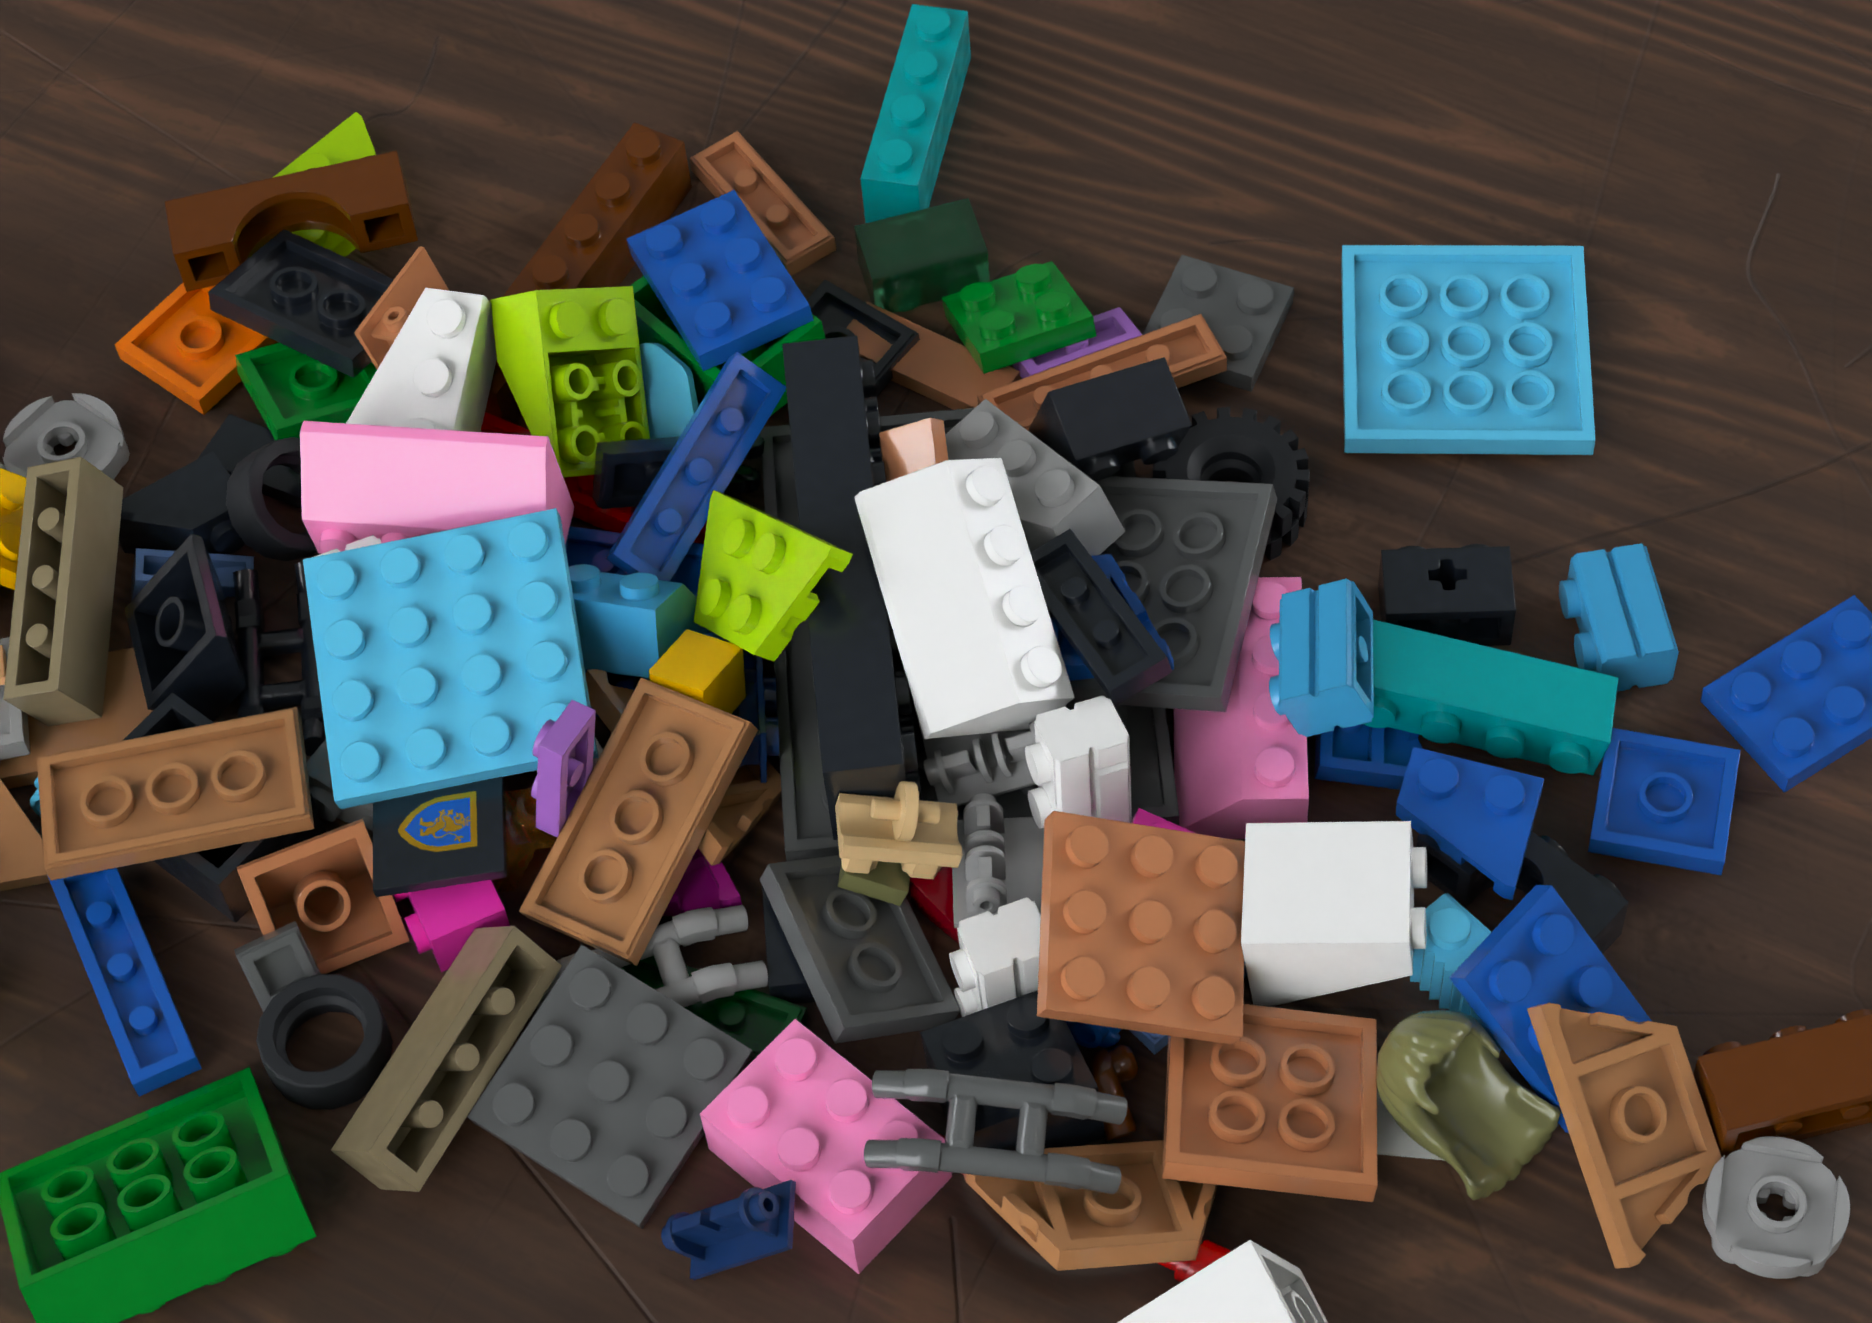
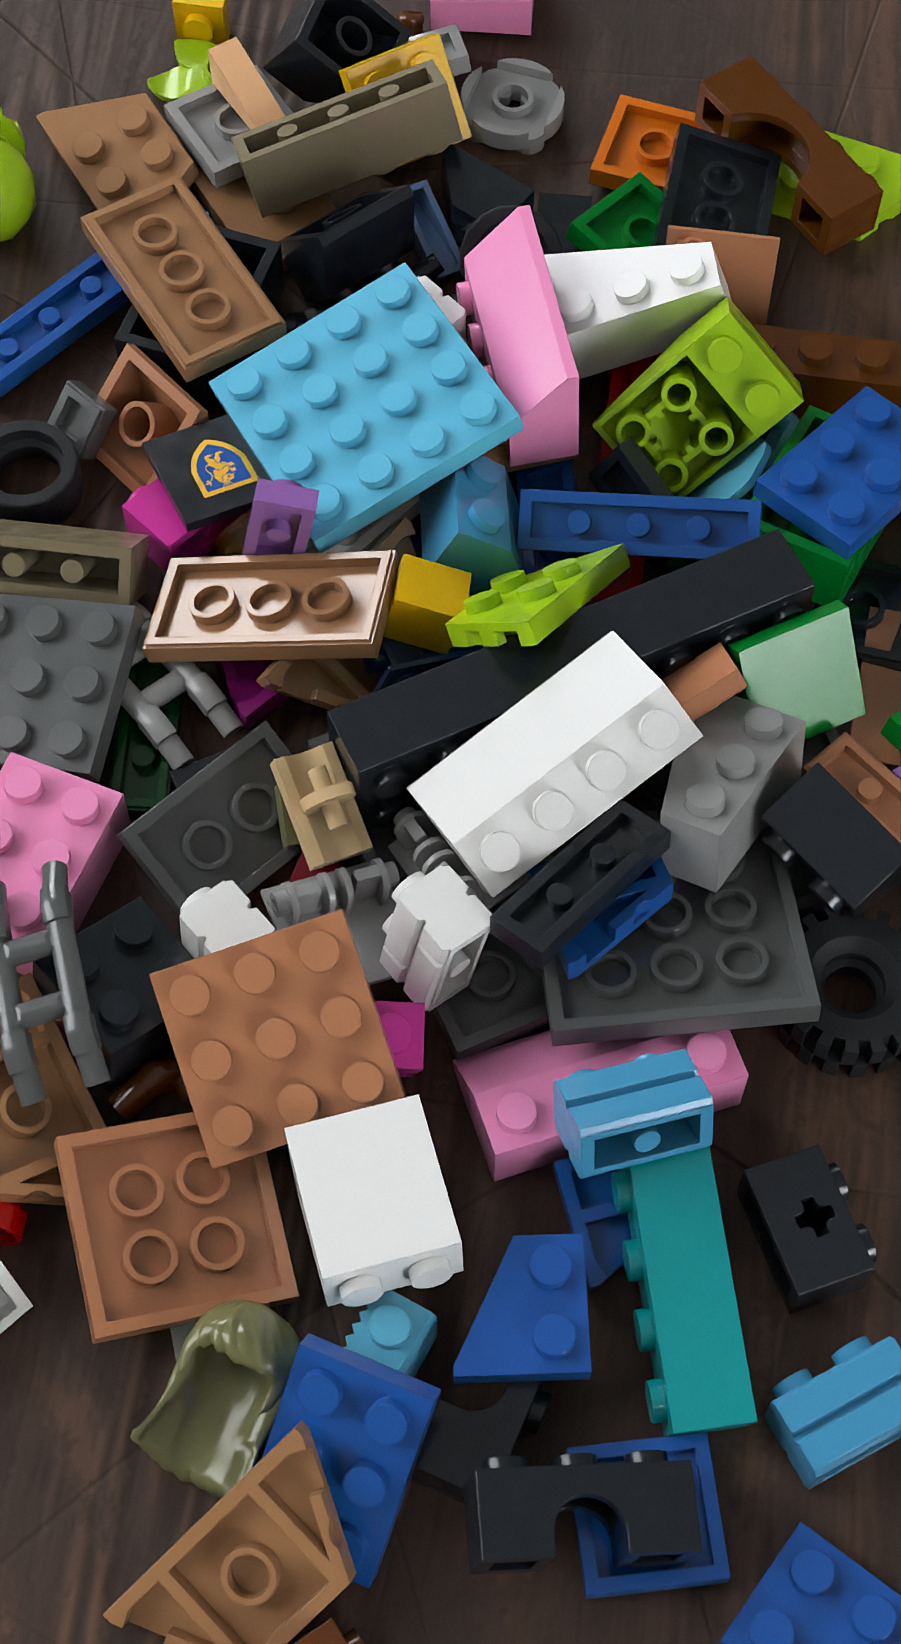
camera: 65 degrees right, 5 degrees up
none -> black arch [463,1450,702,1575]
none -> tile [728,599,866,740]

